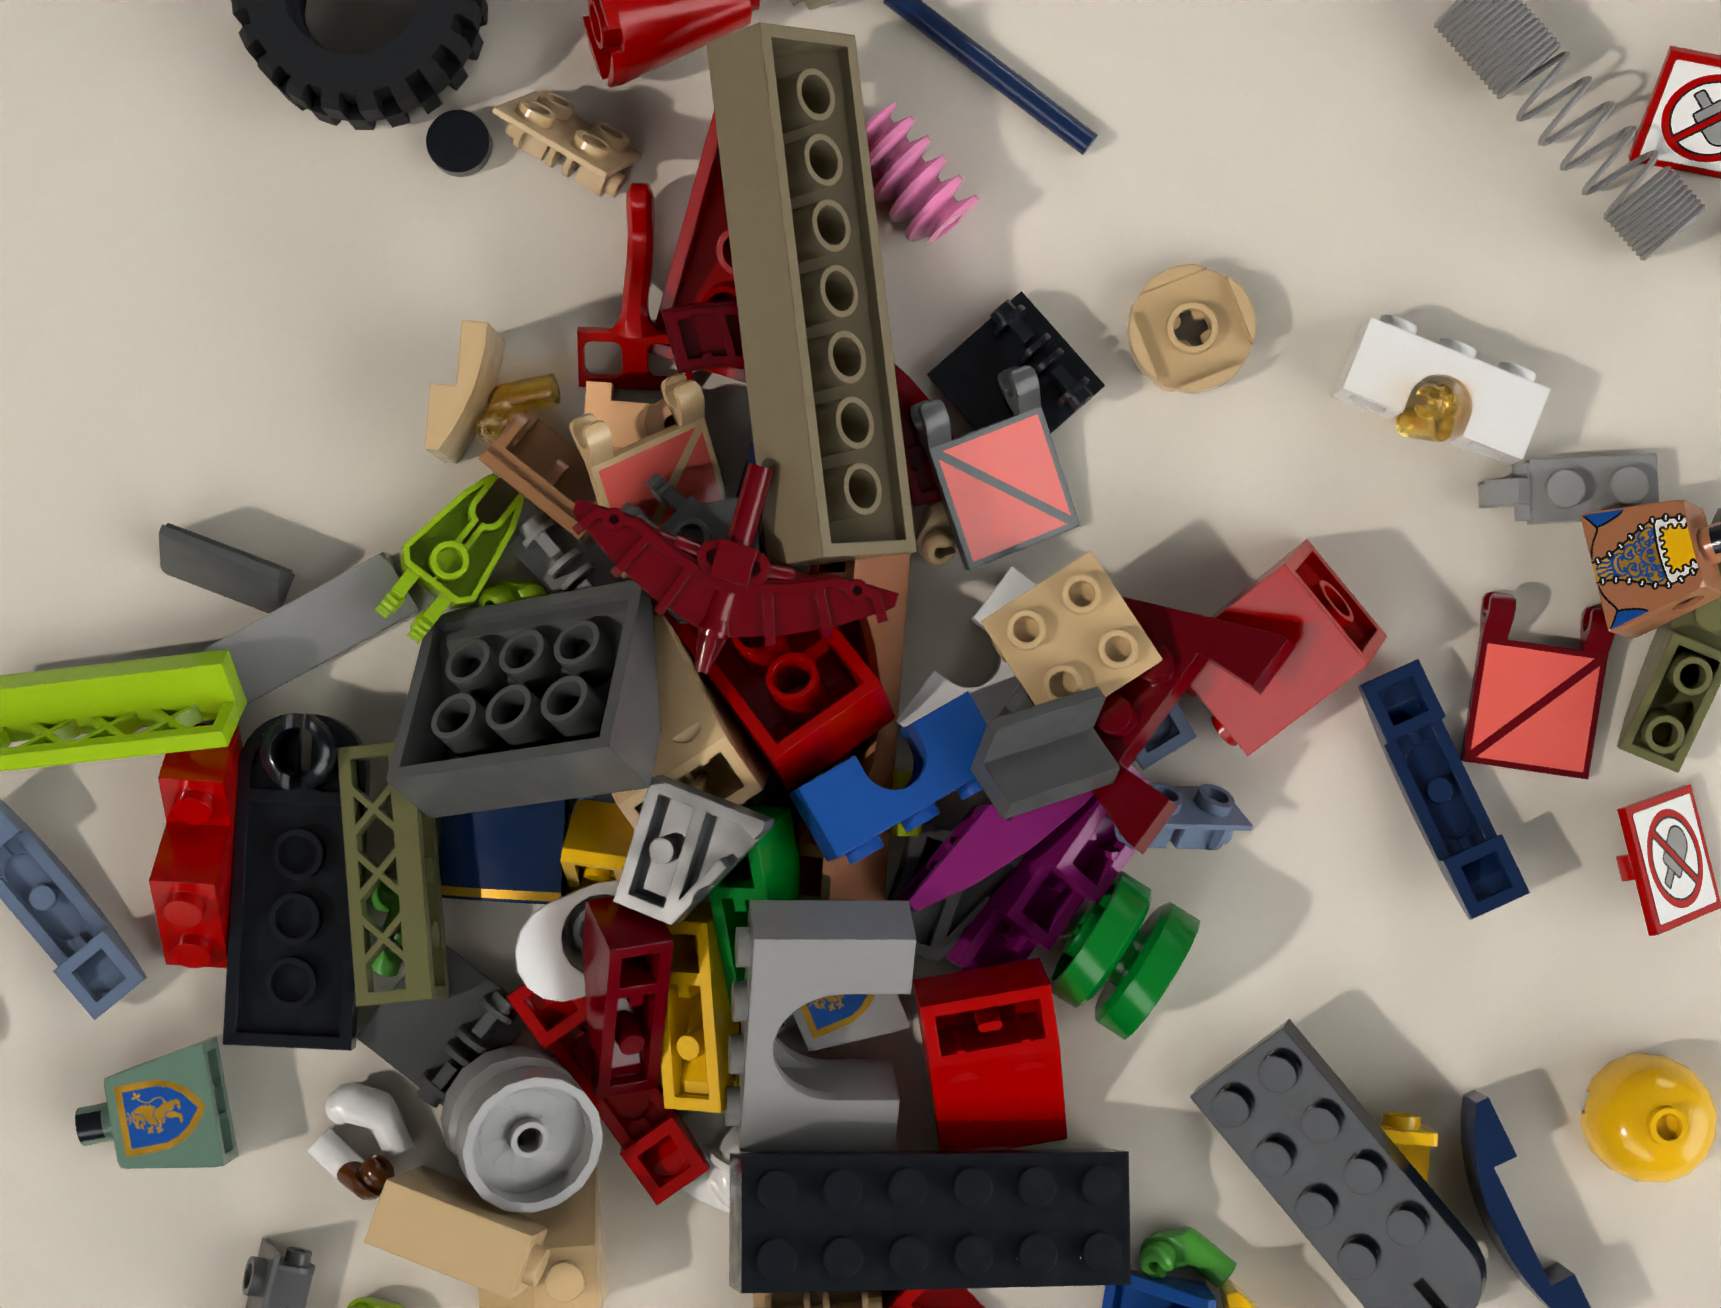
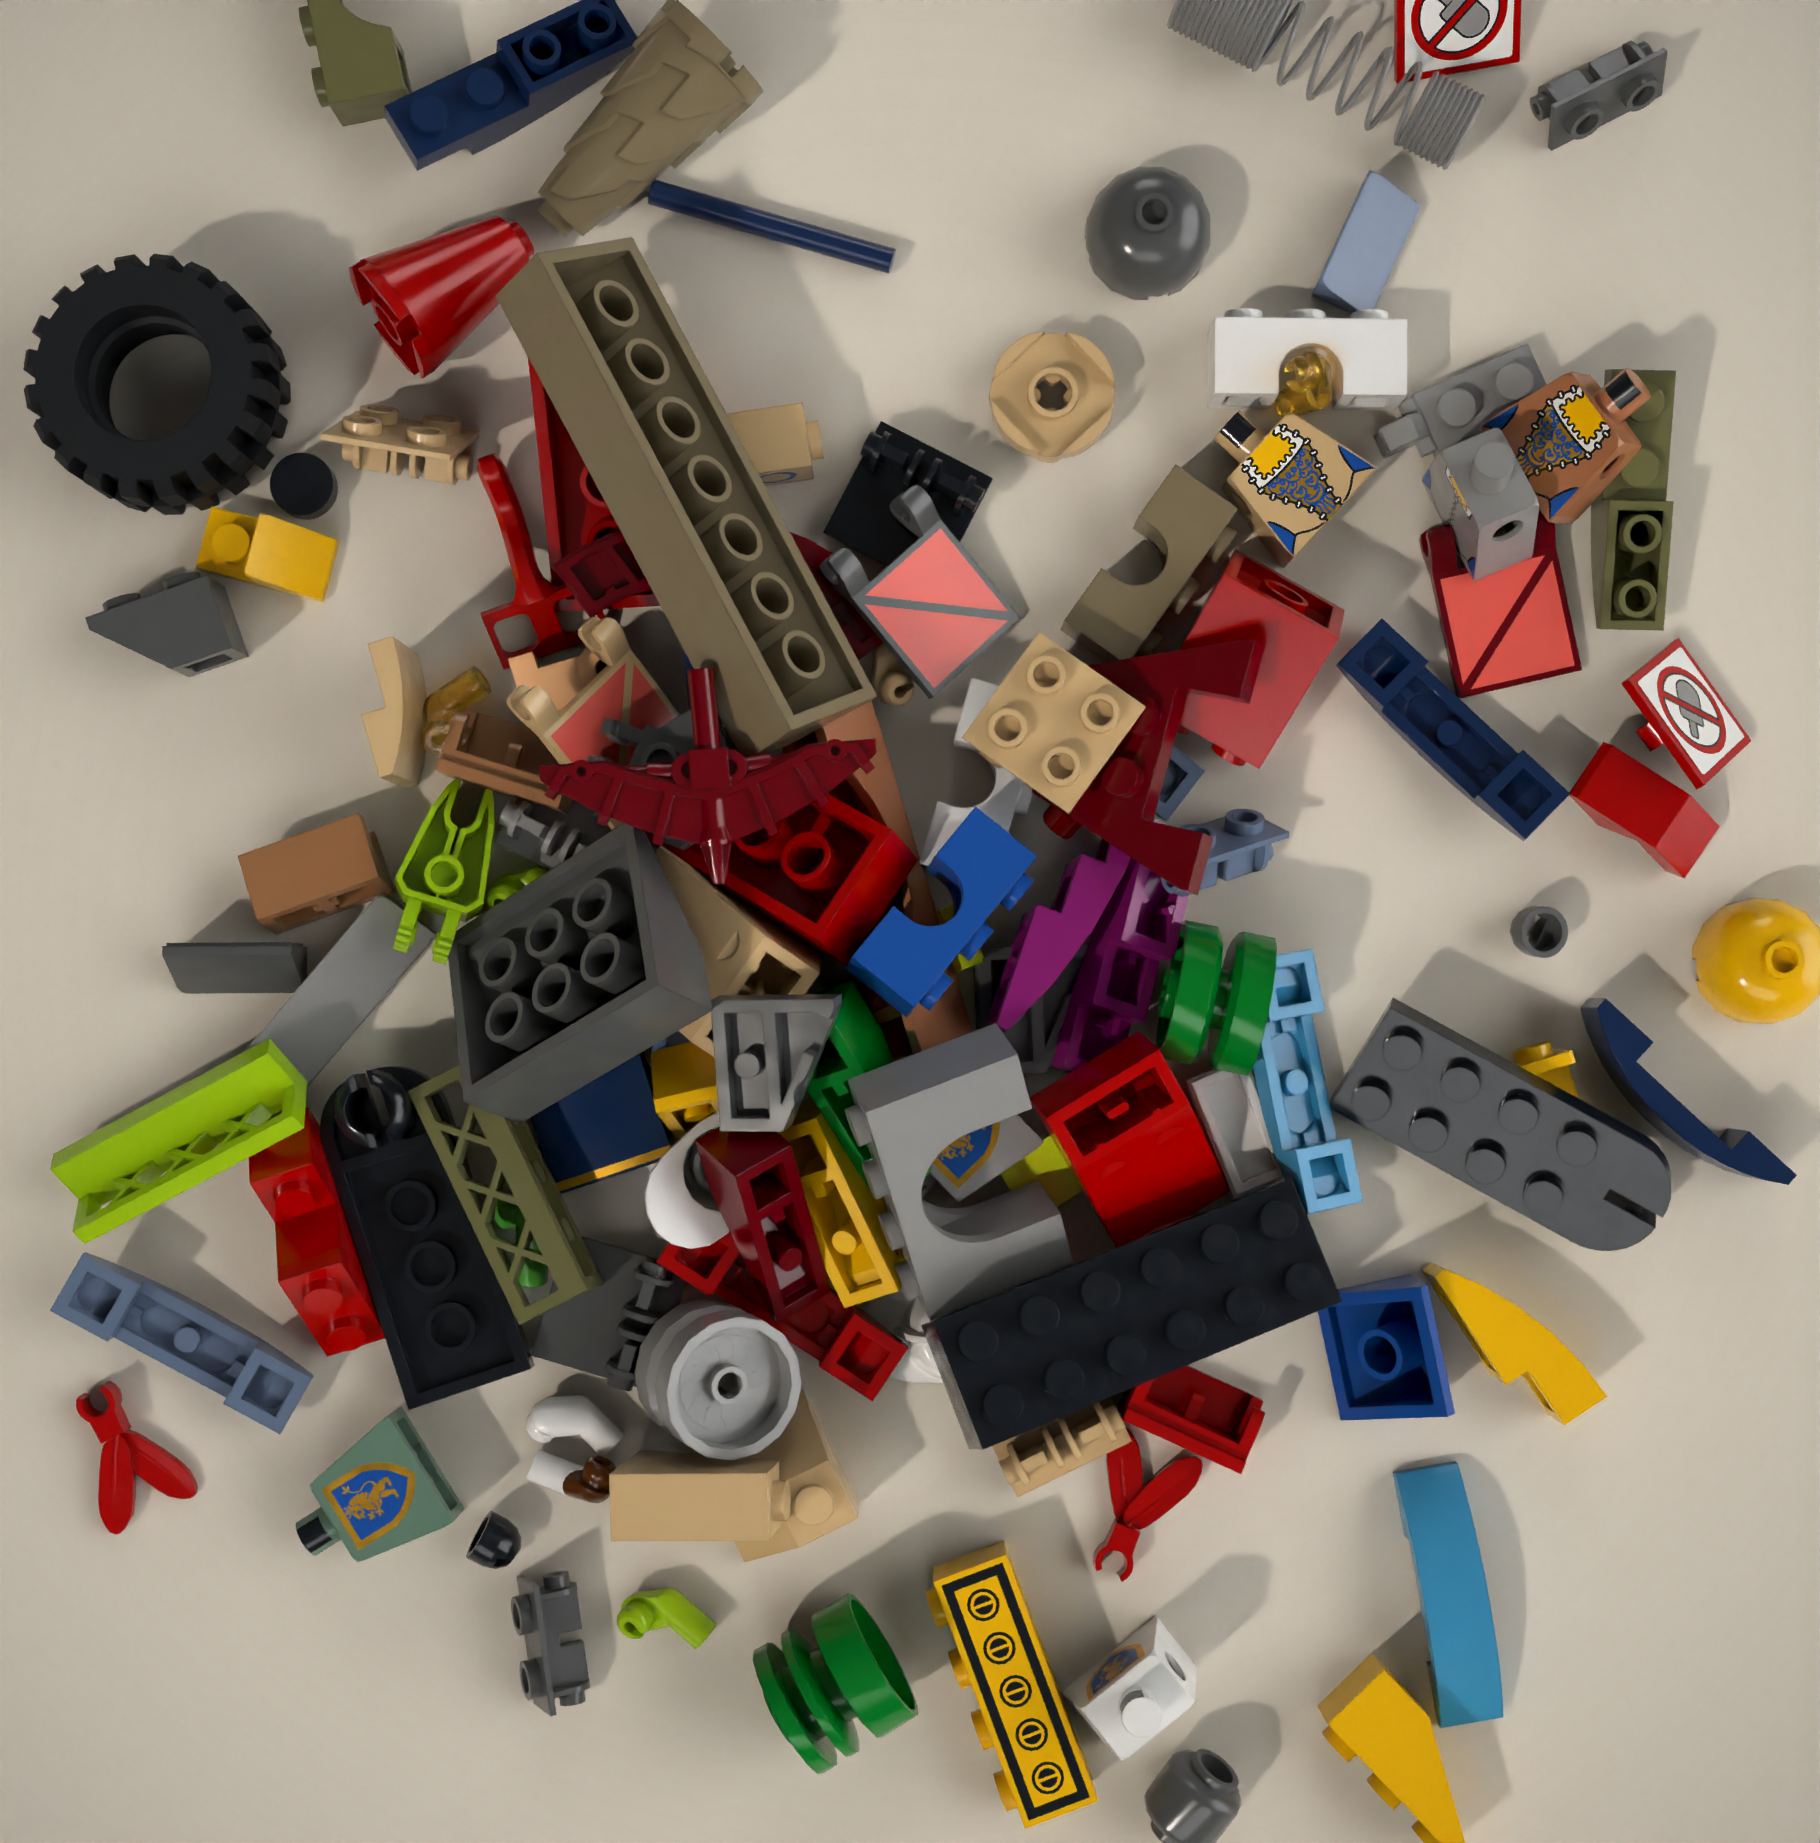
camera: 20 degrees left, 0 degrees up
bright pink piece [866,102,980,245] -> none
dark grey panel [970,687,1120,820] -> none
bright green arm [1139,1227,1236,1288] -> none
none -> dark grey slope [85,572,249,677]
none -> yellow slope [195,506,339,602]
none -> medium nougat hinge [238,813,396,935]
none -> black hinge [466,1511,521,1569]
none -> tan brick [727,402,824,486]
none -> neon yellow tile [1000,1134,1082,1207]
none -> dark tan arch [1060,464,1238,662]
none -> dark grey cylinder [1085,167,1210,300]
none -> white tile [1184,1069,1284,1199]
none -> torso [1214,410,1376,568]
none -> dark azure slope [1253,949,1363,1214]
none -> sand blue slope [1311,170,1421,313]
none -> light grey torso [1421,428,1539,582]
none -> dark grey hinge [1510,906,1568,958]
none -> red slope [1569,742,1720,879]

